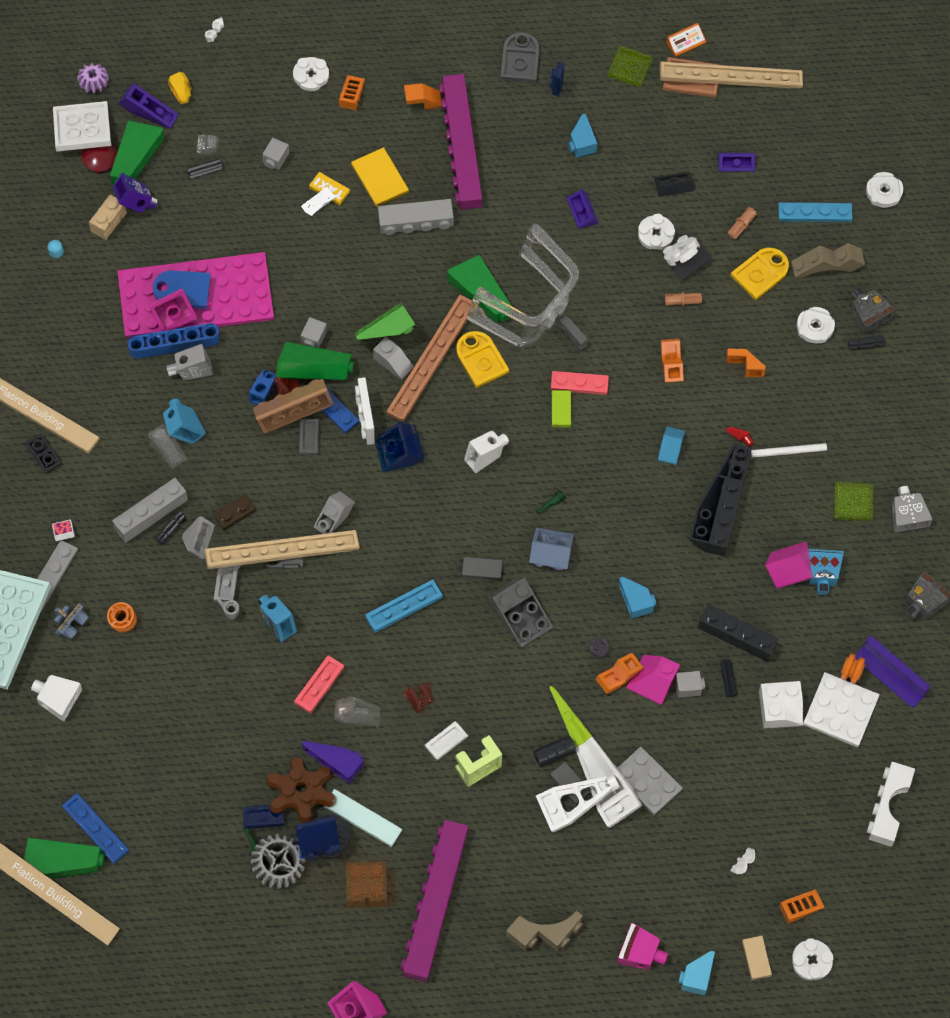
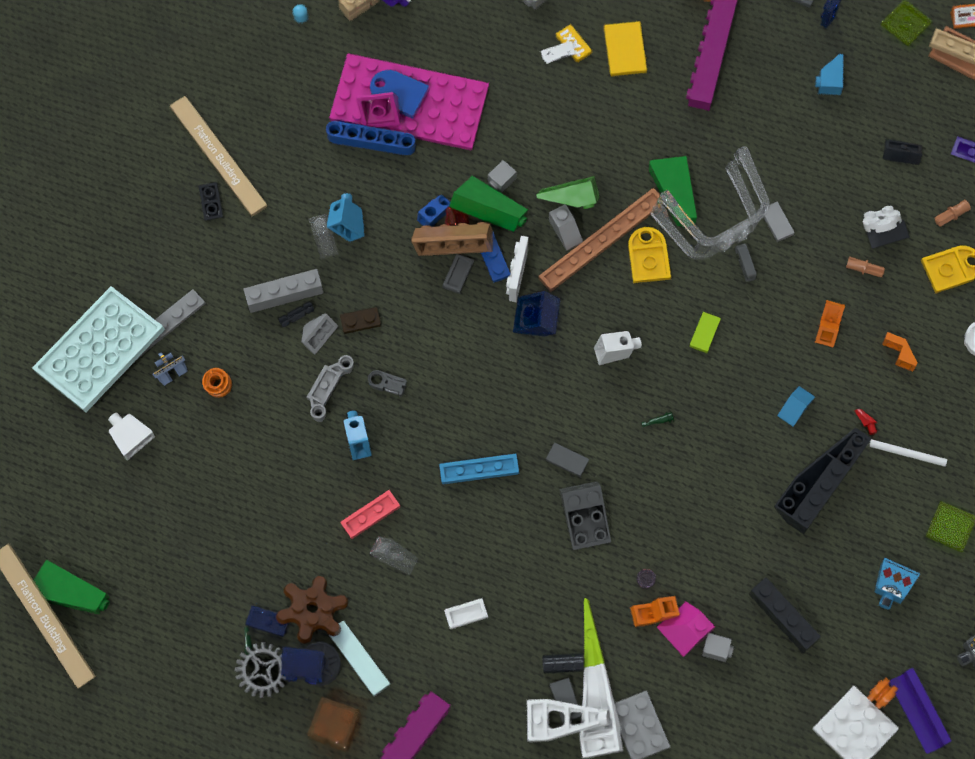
camera: 25 degrees right, 5 degrees up
tile [52,520,75,541] -> none
blue tile [62,793,129,864] -> none
light grey torso [166,344,214,381] -> none
tan tile [204,530,360,569] -> none
dark purple slope [302,741,364,784] -> none
light grey slope [313,492,355,534] -> none
light grey brick [378,199,454,235] -> none
clear red piece [403,682,433,713] -> none
yellowish green panel [455,735,502,787] -> none
sand blue slope [529,528,574,570] -> none
coral plate [551,371,608,395] -> none
dark purple slope [567,189,599,229] -> none
dark azure slope [618,577,656,619] -> none
white plate [638,214,675,250] -> none
black axle [720,659,737,697] -> none
white slope [759,681,803,729] -> none
dark pink slope [765,542,813,589] -> none
none -> light grey tile [760,202,795,242]

